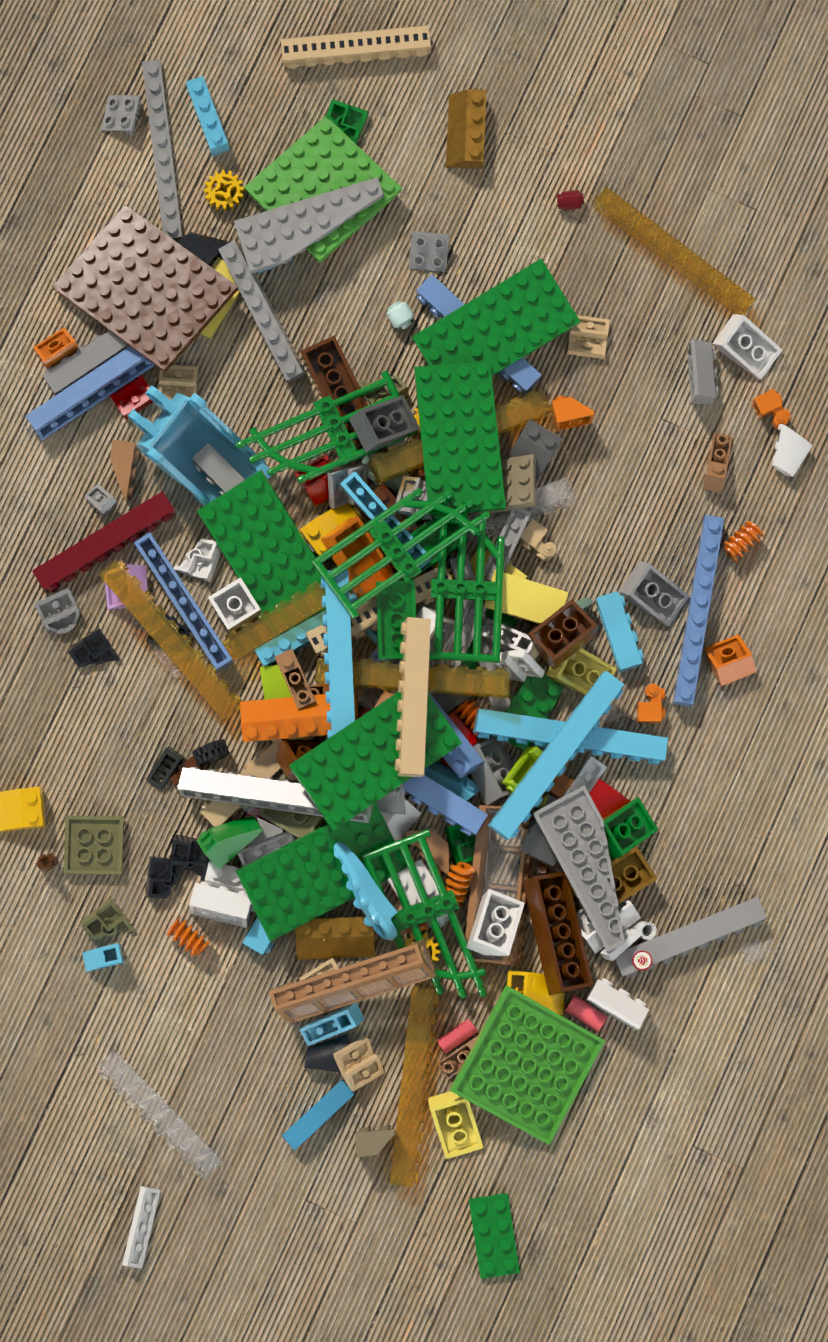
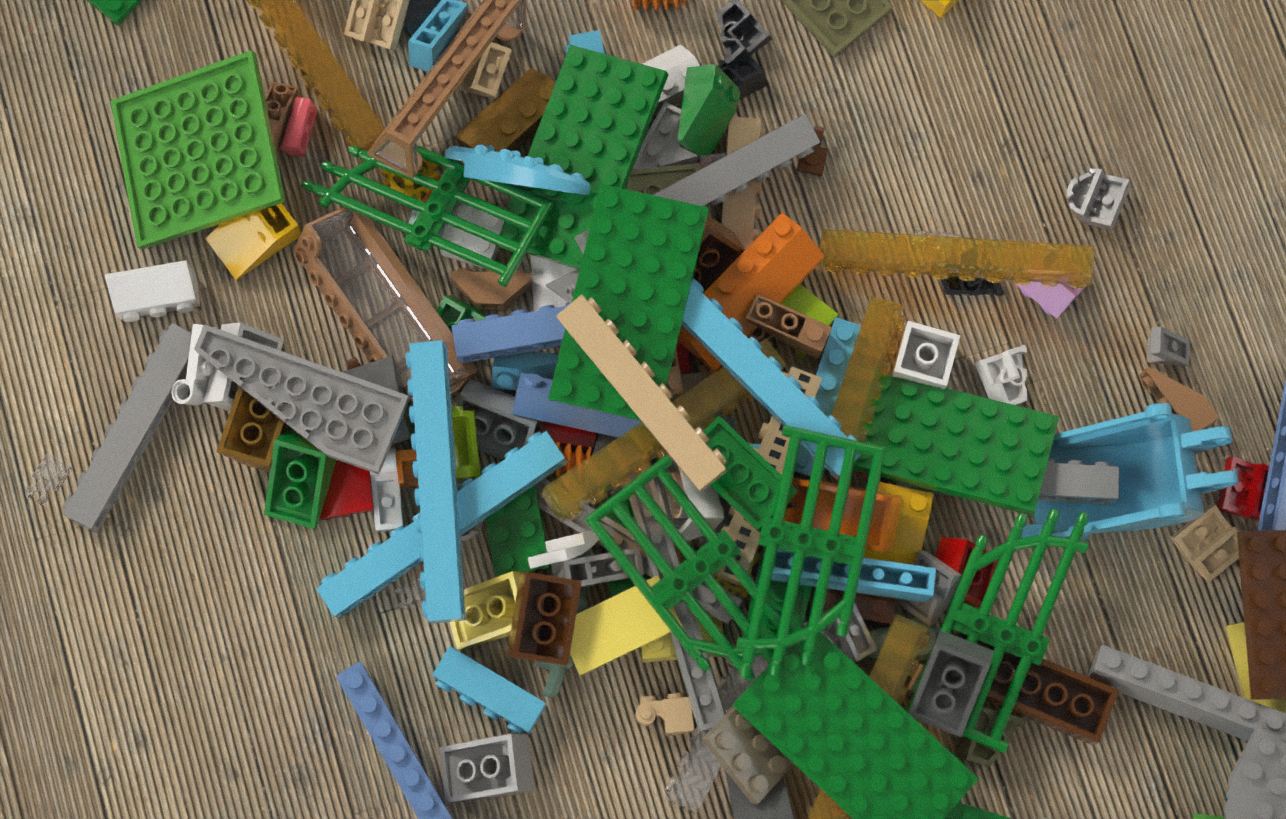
camera: 135 degrees right, 5 degrees down
dark red brick [32,491,176,593] -> none
black slope [68,627,121,667] -> none
medium blue brick [134,532,234,672] -> none
pearl dark grey slope [146,747,185,790] -> none
white slope [189,882,252,928] -> none
black tyre [192,739,230,767] -> none
light yellow slope [428,1091,484,1159] -> none
orange piece [445,862,475,906] -> none
white slope [466,889,525,956] -> none
reddish brown brick [522,871,594,996] -> none
coral brick [564,995,608,1032] -> none
tile [632,951,652,971] -> none
orange brick [637,684,665,724] -> none
orange slope [703,634,757,686] -> none

